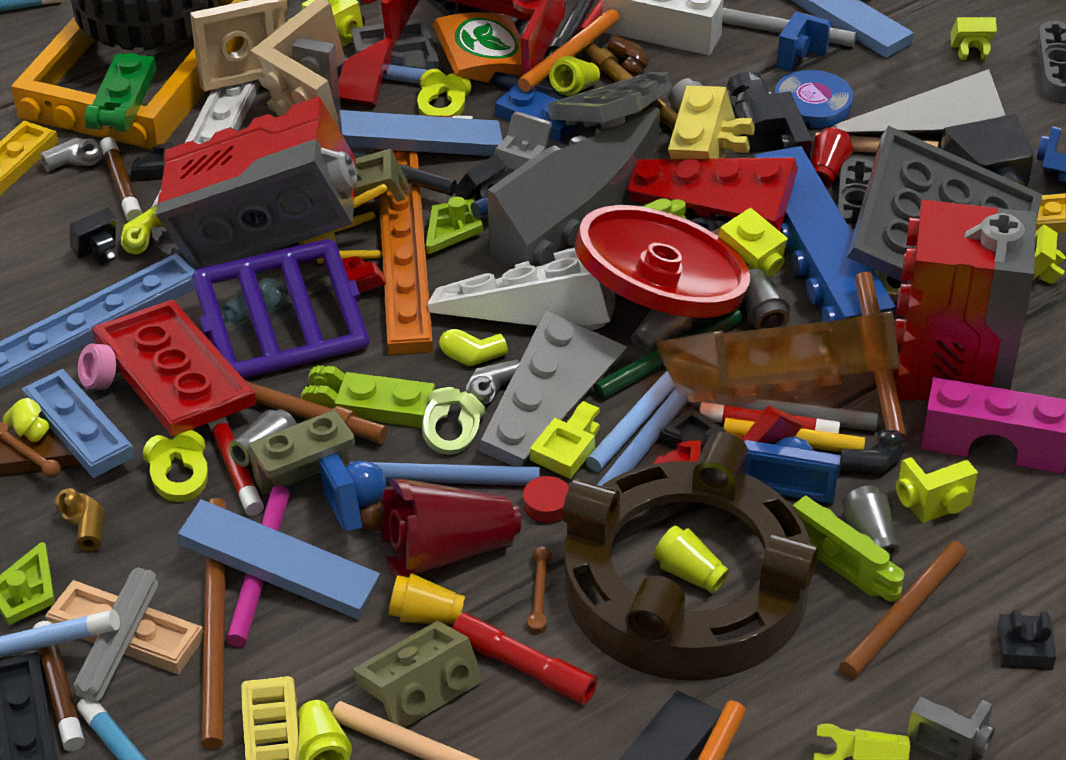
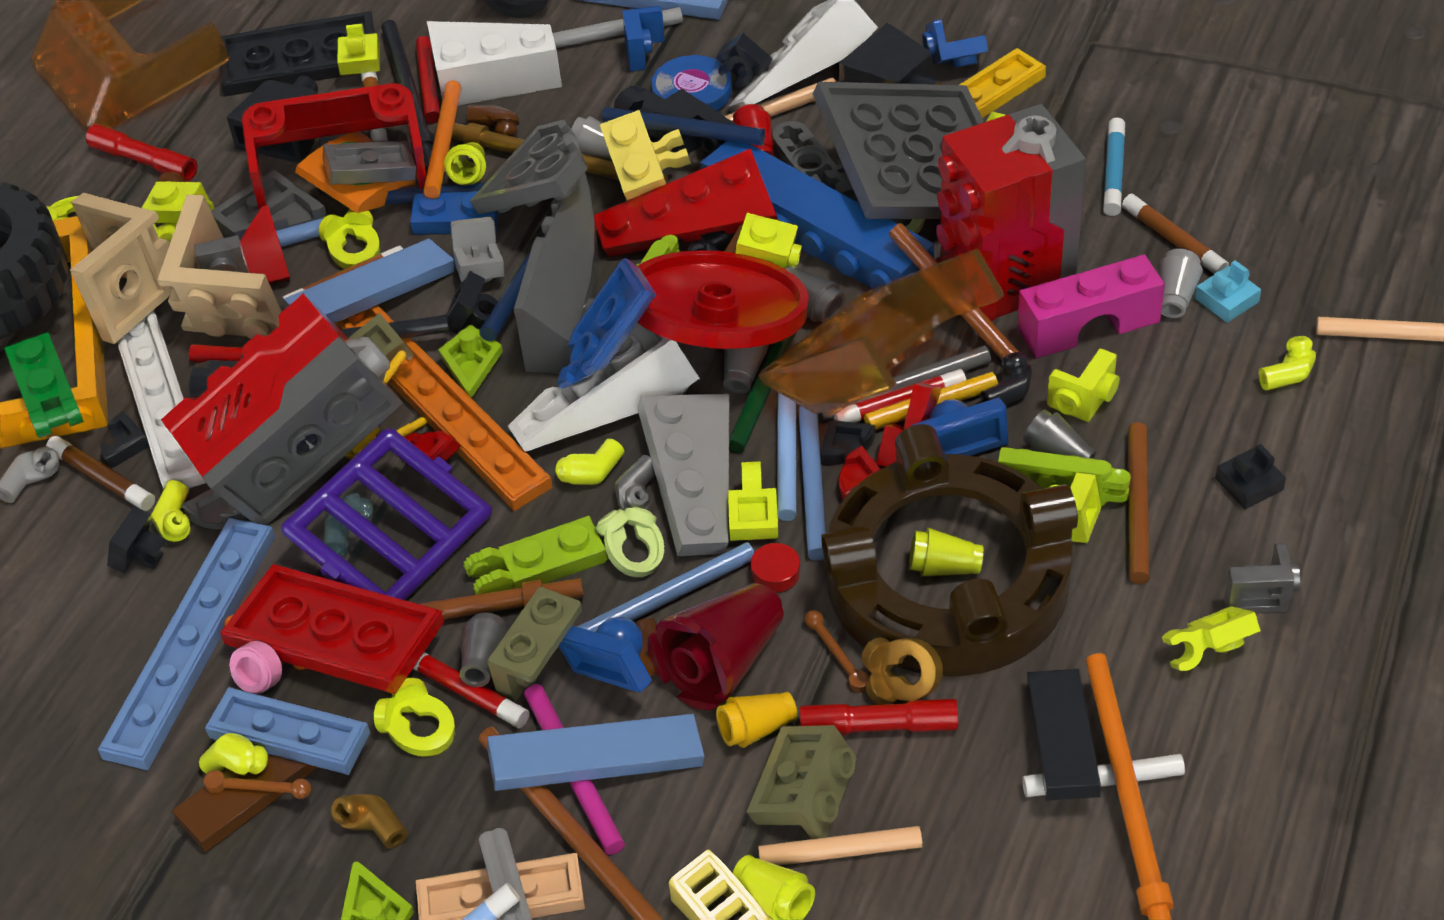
camera: 30 degrees left, 5 degrees up
none -> flat silver plate [322,140,416,185]
none -> blue tile [557,258,657,389]
none -> dark blue bar [602,107,765,146]
none -> black tile [716,33,773,89]
none -> pearl gold piece [861,637,943,705]
none -> neon yellow tile [1050,472,1101,543]

